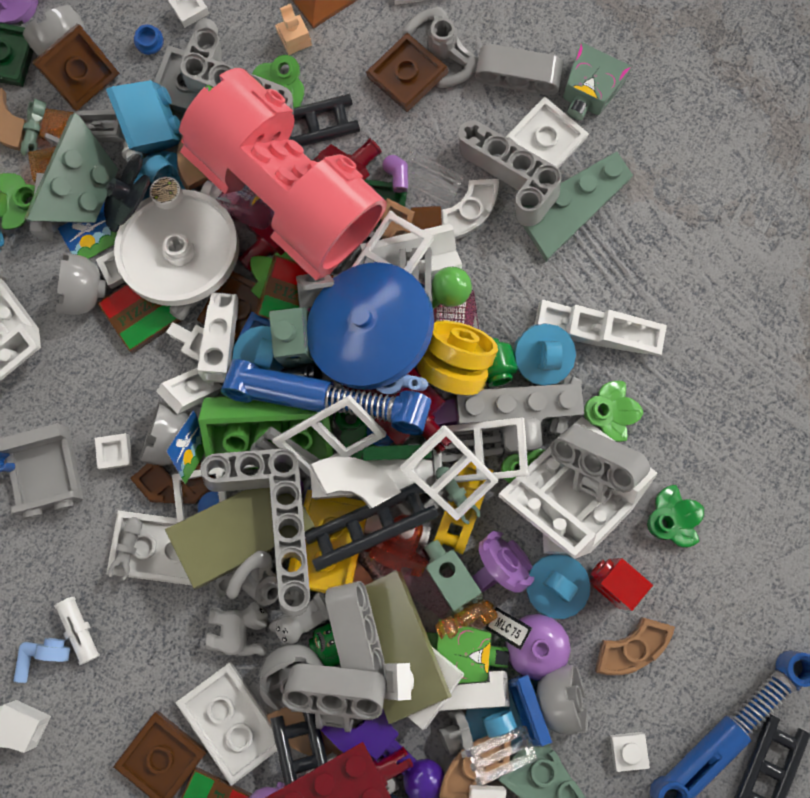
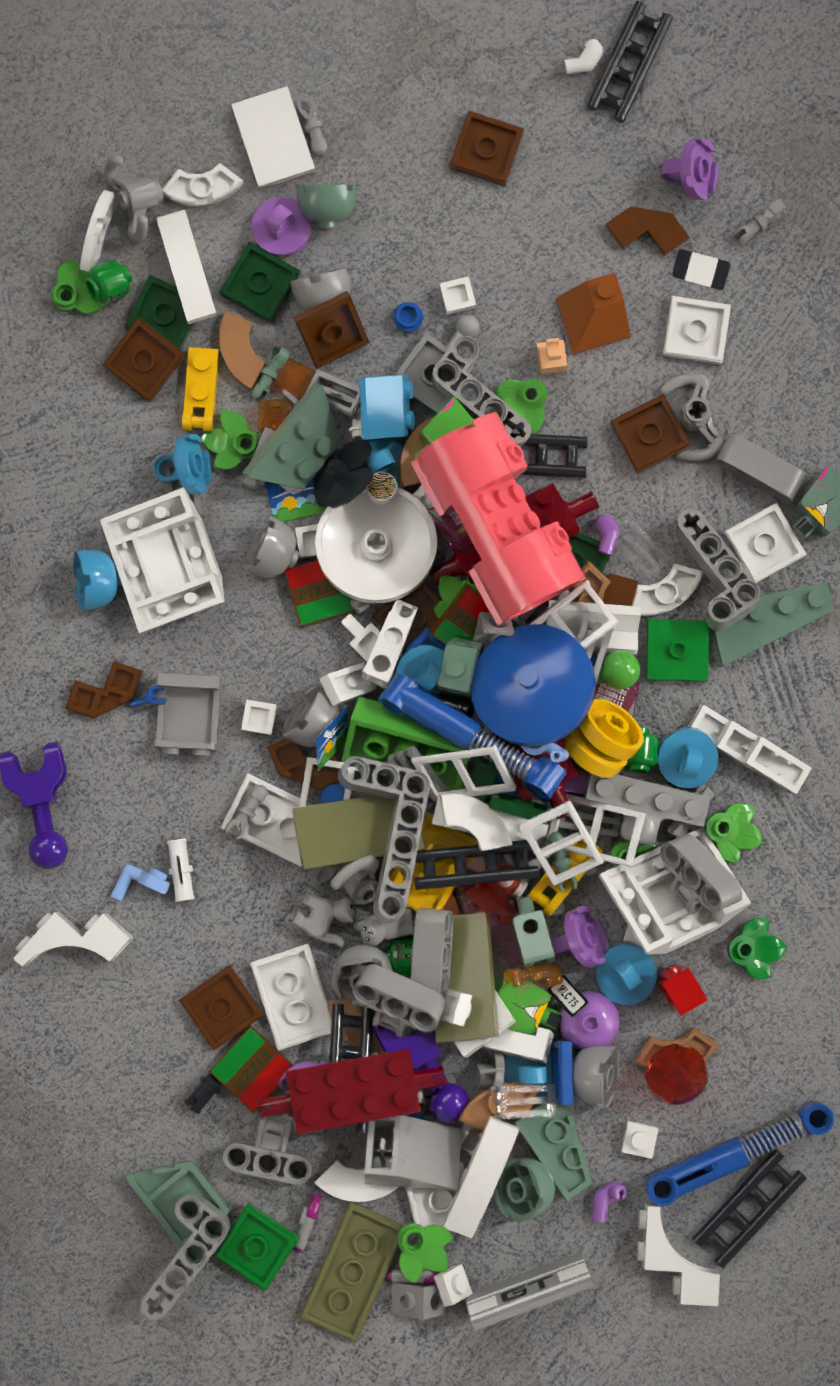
camera: 20 degrees right, 5 degrees up
none -> clear red tile [645,1044,709,1105]
none -> green plate [646,619,709,682]

